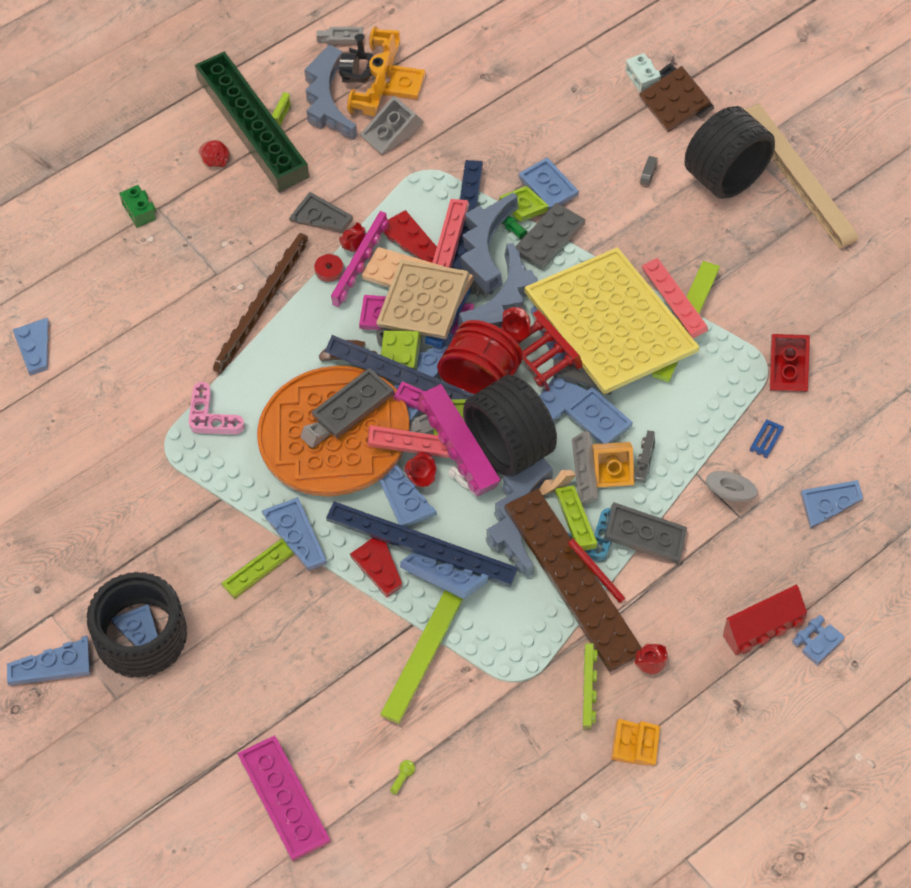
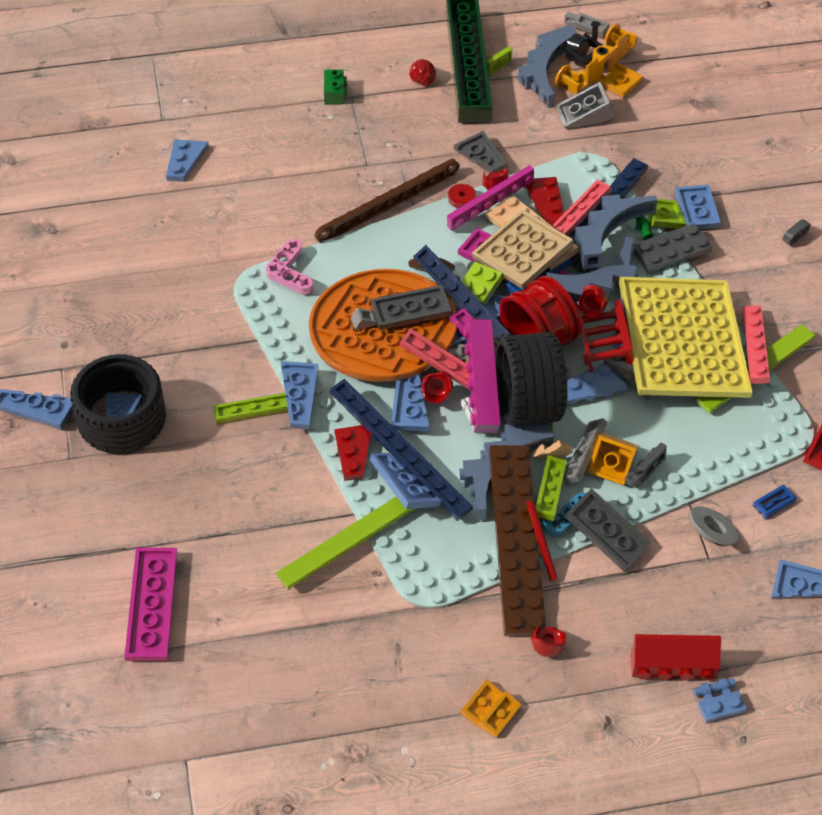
camera: 25 degrees right, 5 degrees down
lime bar [390,760,416,795] -> none
medium blue plate [565,387,633,444] -> none
lime wing [583,643,597,729] -> none

